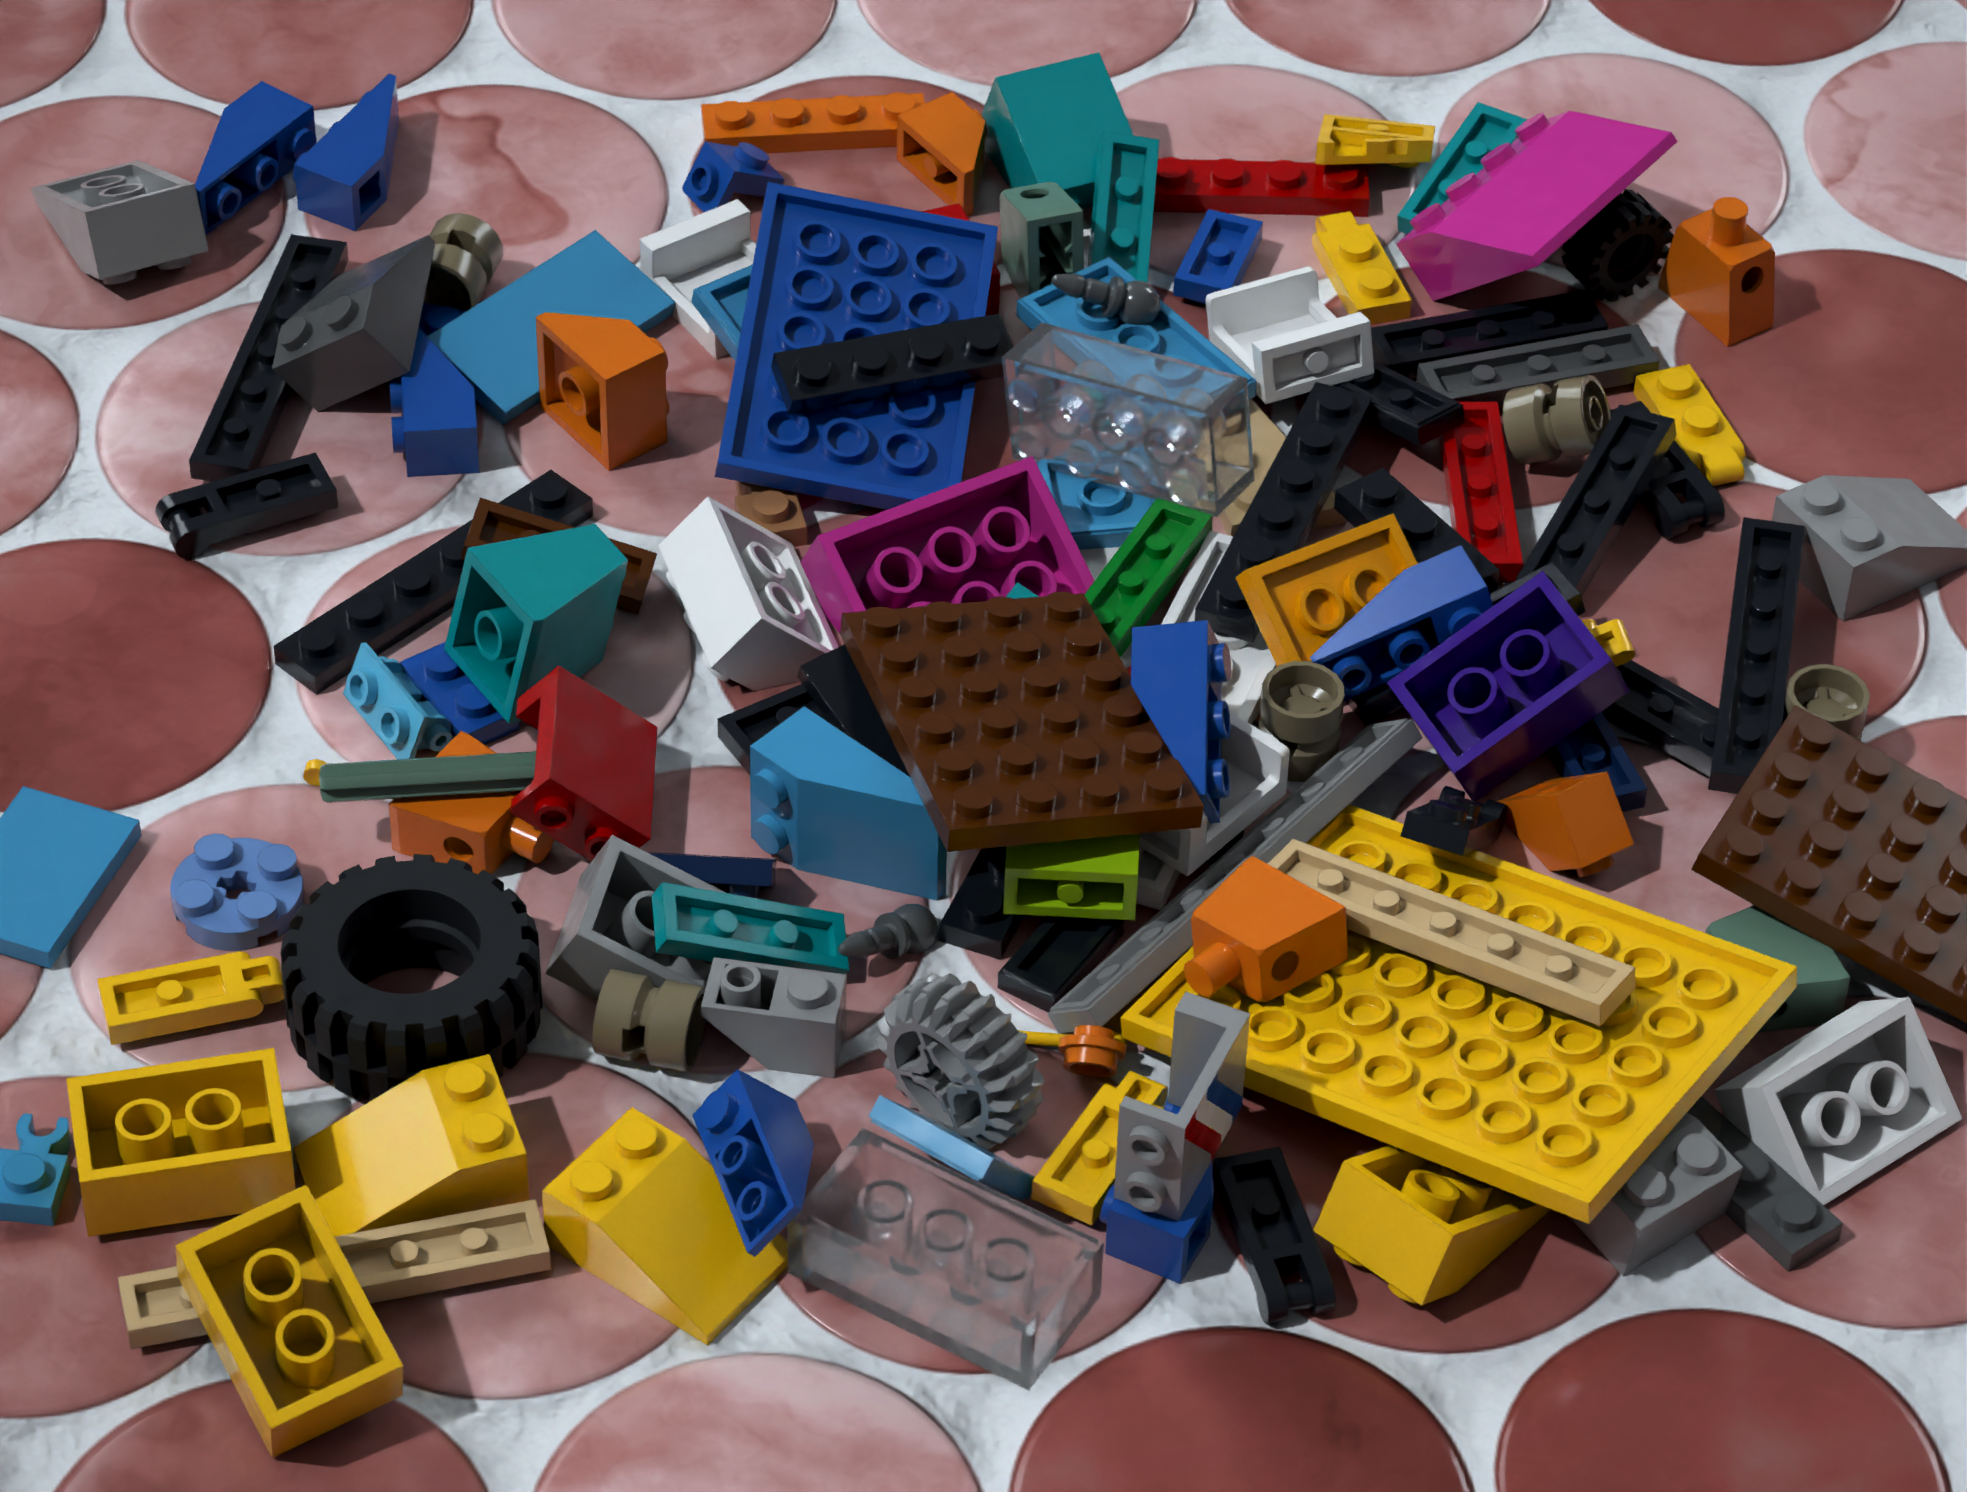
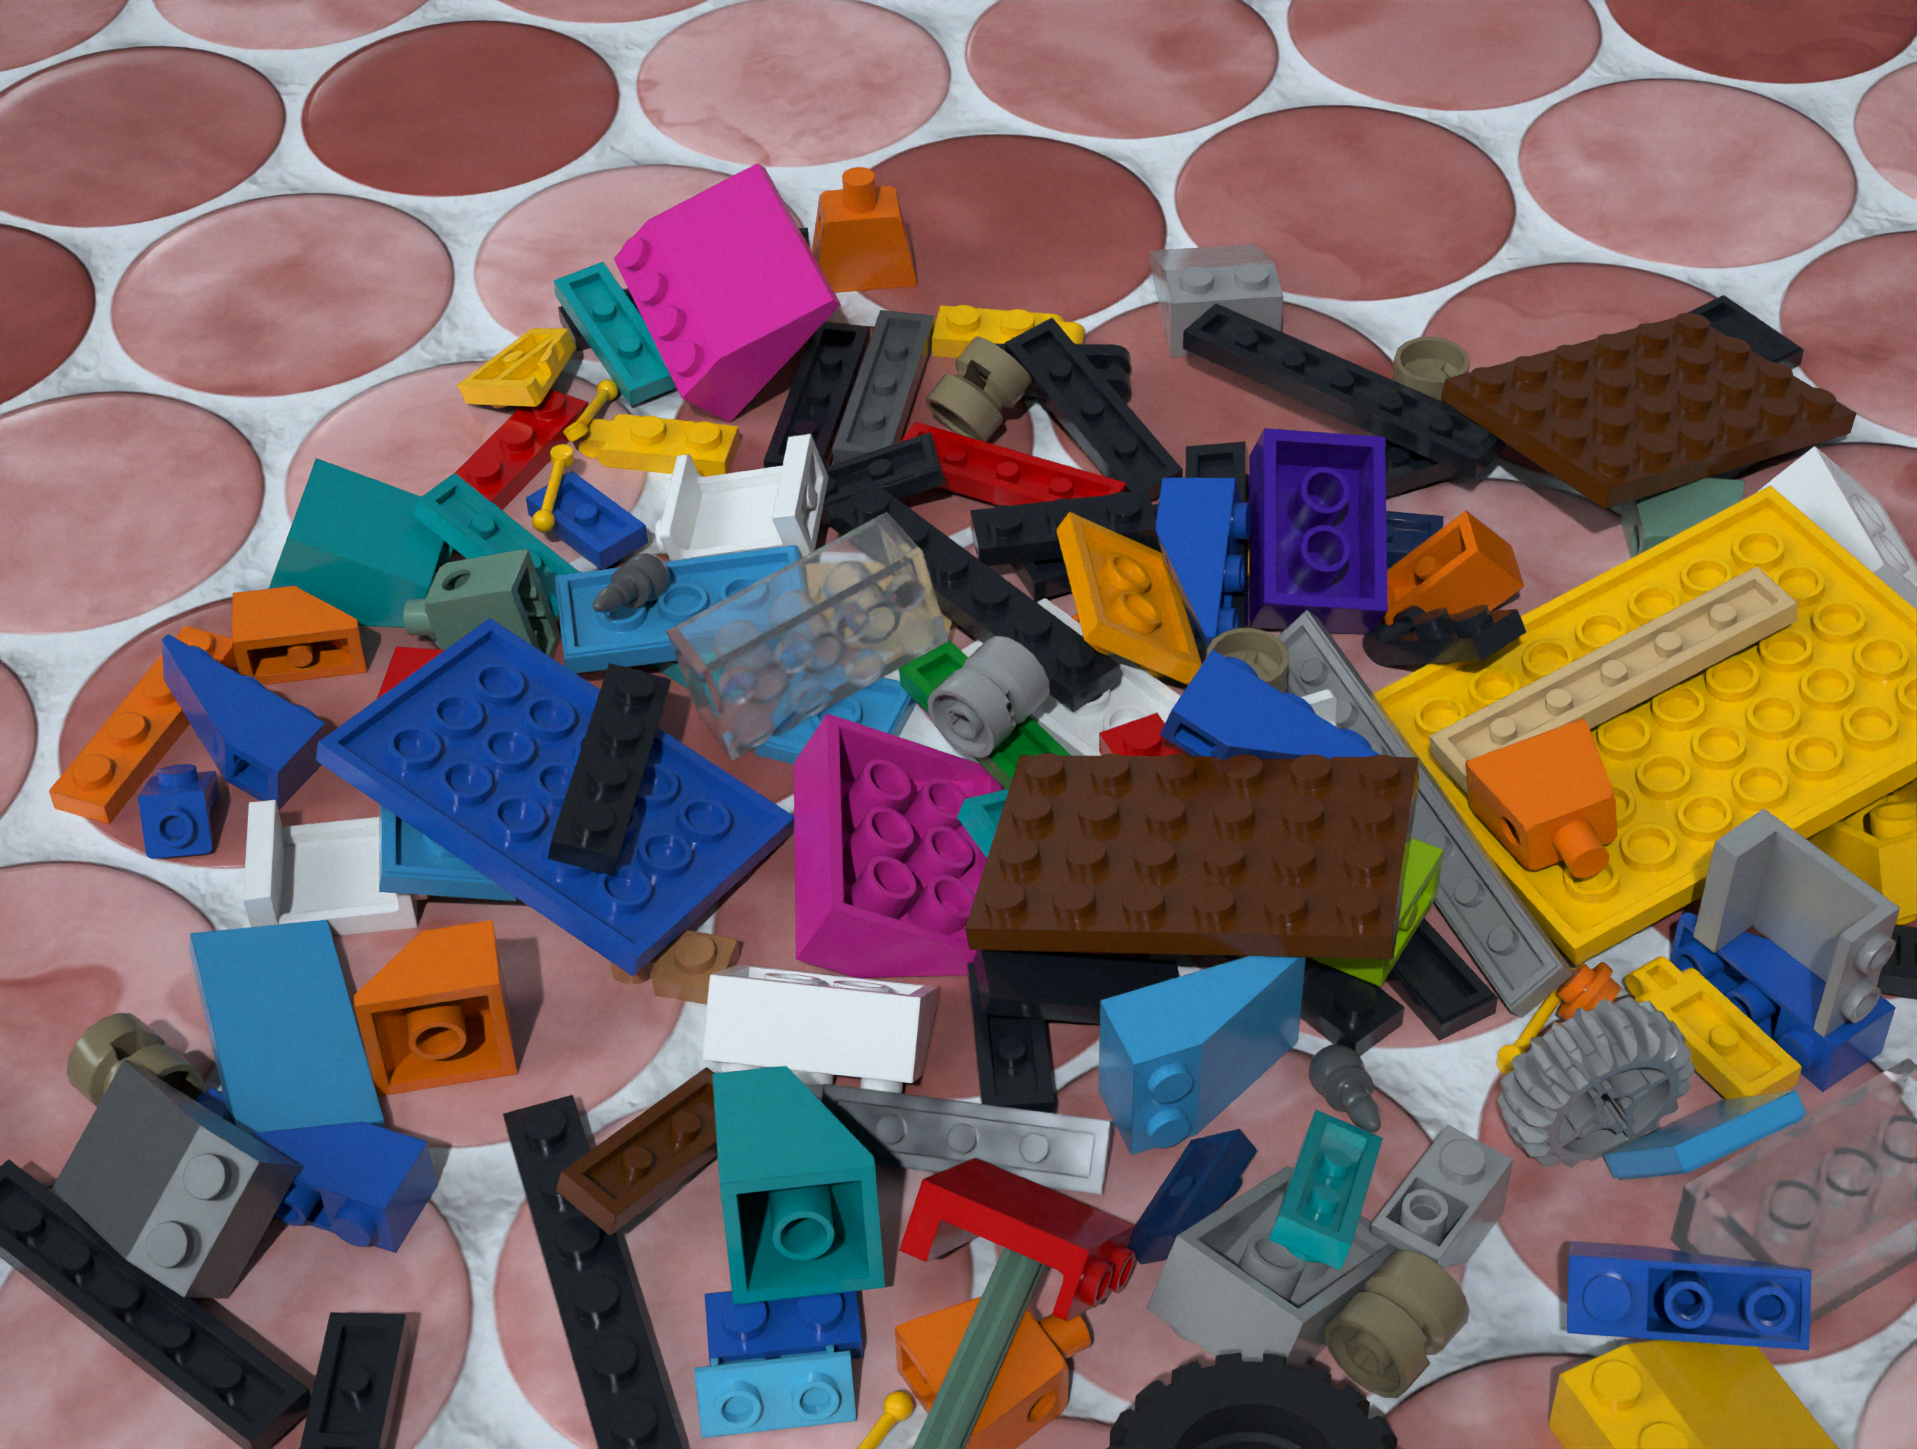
camera: 60 degrees left, 0 degrees up
none -> blue slope [162,634,325,811]
none -> yellow hinge [532,444,574,533]
none -> yellow hinge [563,379,619,442]
none -> plate [821,1084,1113,1194]
none -> light grey wheel [927,636,1050,758]

